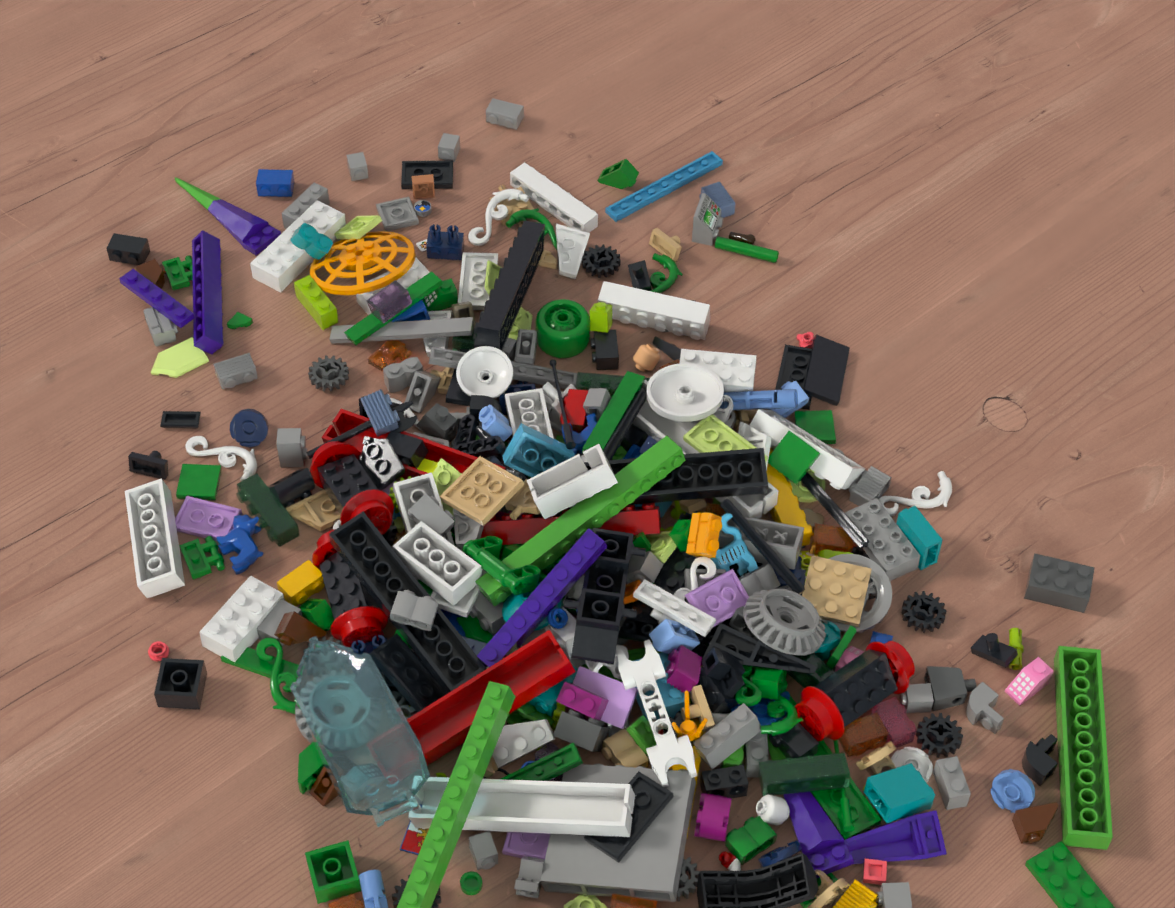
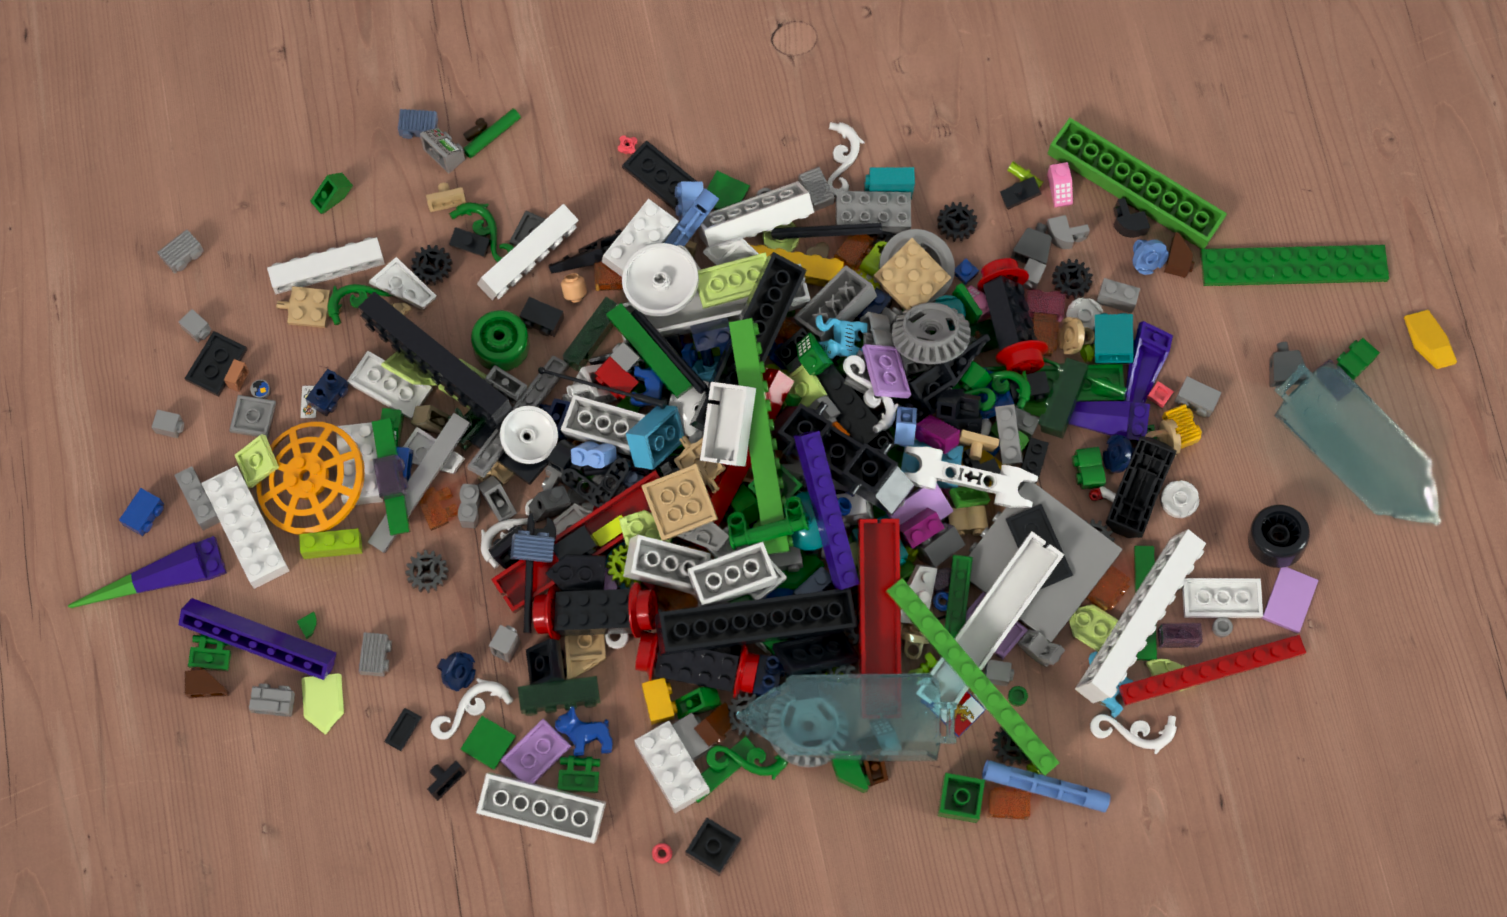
camera: 65 degrees left, 20 degrees up
black brick [106,233,150,265] -> none
dark purple plate [119,269,195,328] -> none
teal brick [290,223,333,260] -> none
light grey brick [390,590,439,631] -> none
light grey brick [408,493,455,537] -> none
white plant [468,189,529,246] -> none
lime brick [590,302,613,332] -> none
dark azure tile [605,151,723,222] -> none
white tile [633,579,716,637] -> none
light orange plant [672,690,708,742] -> none
light orange brick [686,513,722,558] -> none
magenta brick [694,793,732,842] -> none
black axle [720,498,805,594] -> none
white head [756,794,790,826] -> none
green tile [768,431,820,485] -> none
black tile [803,334,850,406] -> none
dark grey brick [1024,553,1095,613] -> none

